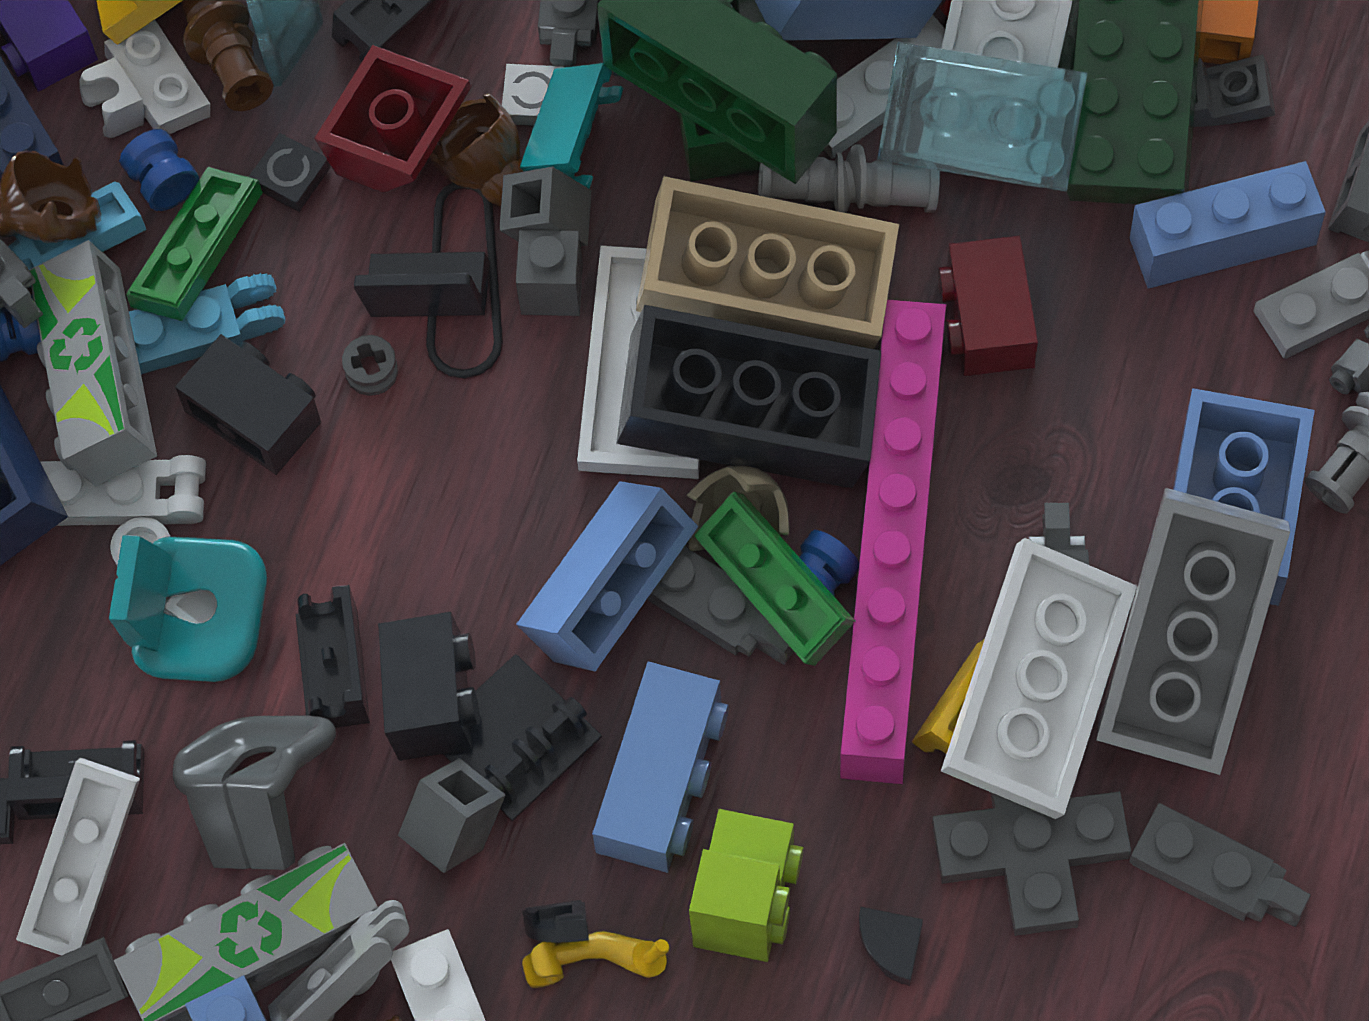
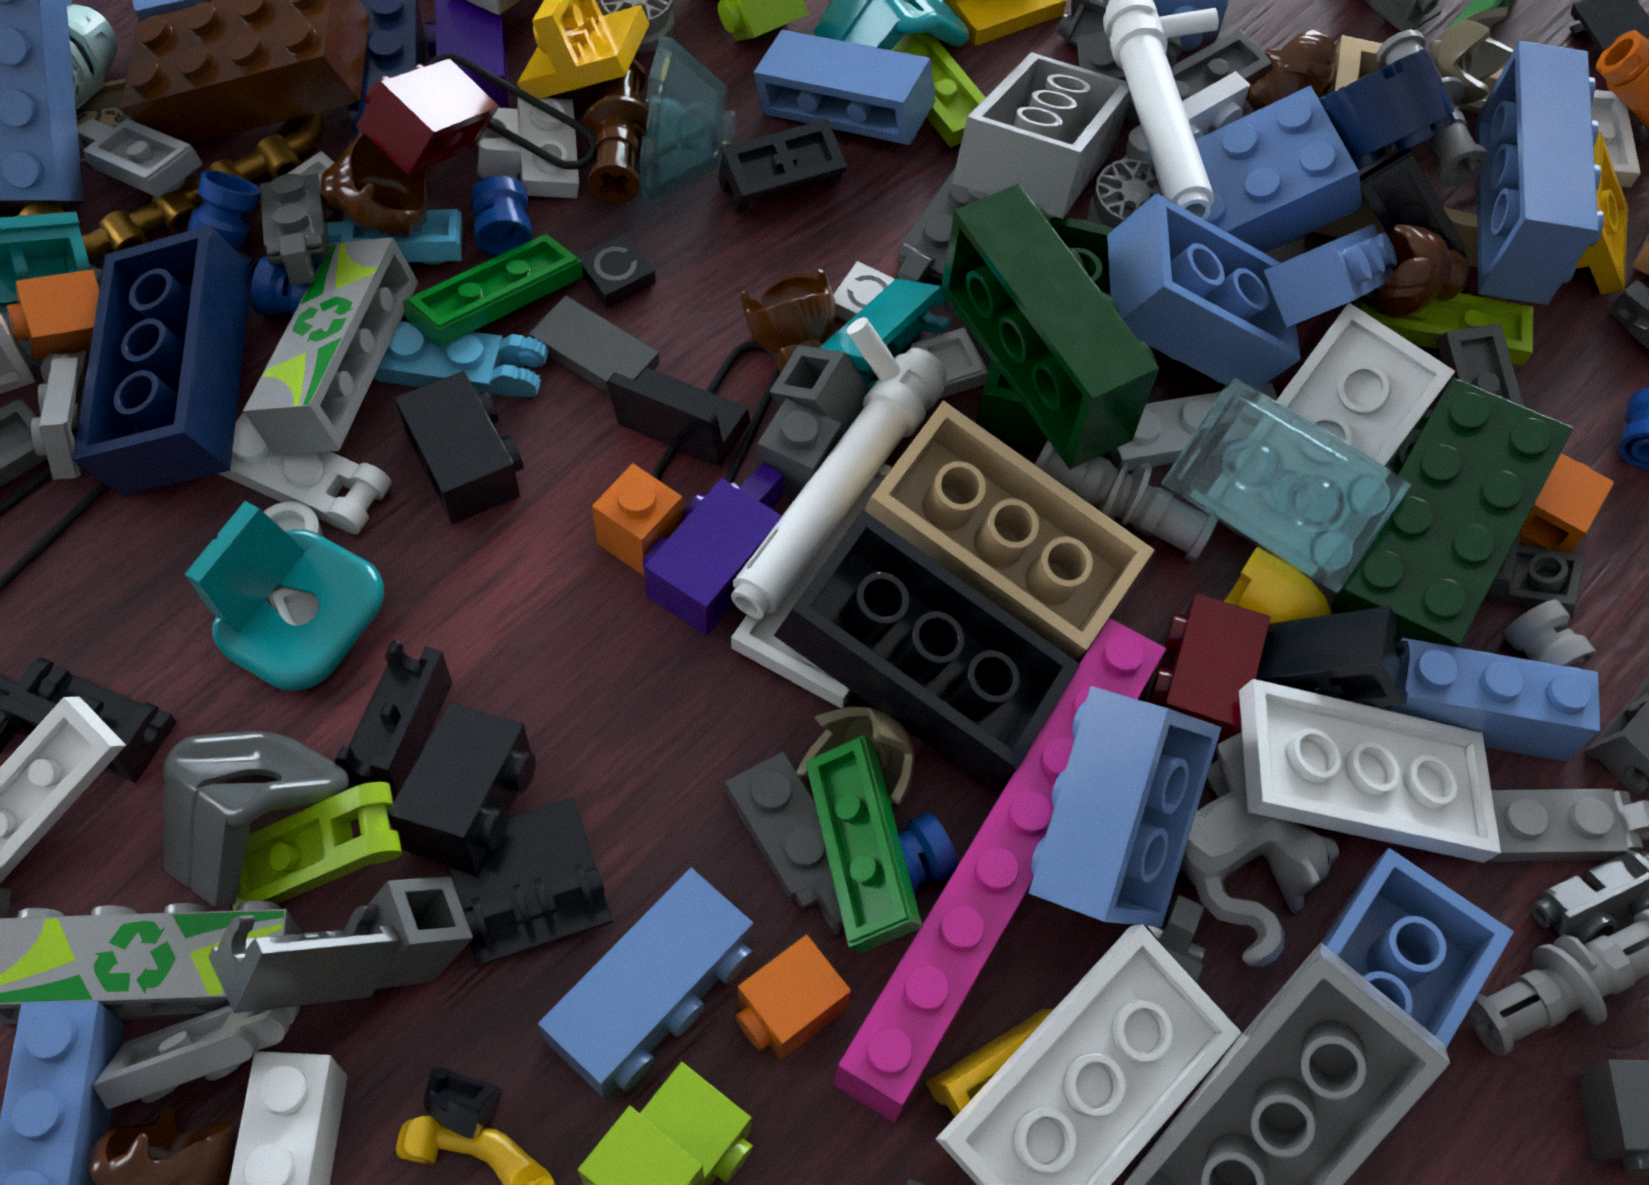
camera: 15 degrees right, 5 degrees down
dark red slope [314,45,472,193] -> none
dark grey bush [342,335,398,396] -> none
medium blue brick [516,481,698,671] -> none
none -> dark grey hinge [209,905,401,1013]
none -> lime plate [232,782,402,911]
none -> dark red brick [356,58,500,175]
none -> black piece [426,54,596,170]
none -> dark grey tile [529,295,660,394]
none -> orange brick [592,463,683,577]
none -> dark purple hinge [643,462,785,636]
none -> white cylinder [731,317,947,619]
none -> orange brick [735,934,851,1061]
none -> white tile [911,327,988,399]
none -> medium blue brick [1029,686,1222,927]
none -> light grey animal [1179,732,1339,967]
none -> yellow brick [1223,547,1332,624]
none -> white plate [1239,679,1501,863]
none -> black hinge [1256,606,1410,707]
none -> light grey wheel [1503,599,1597,669]

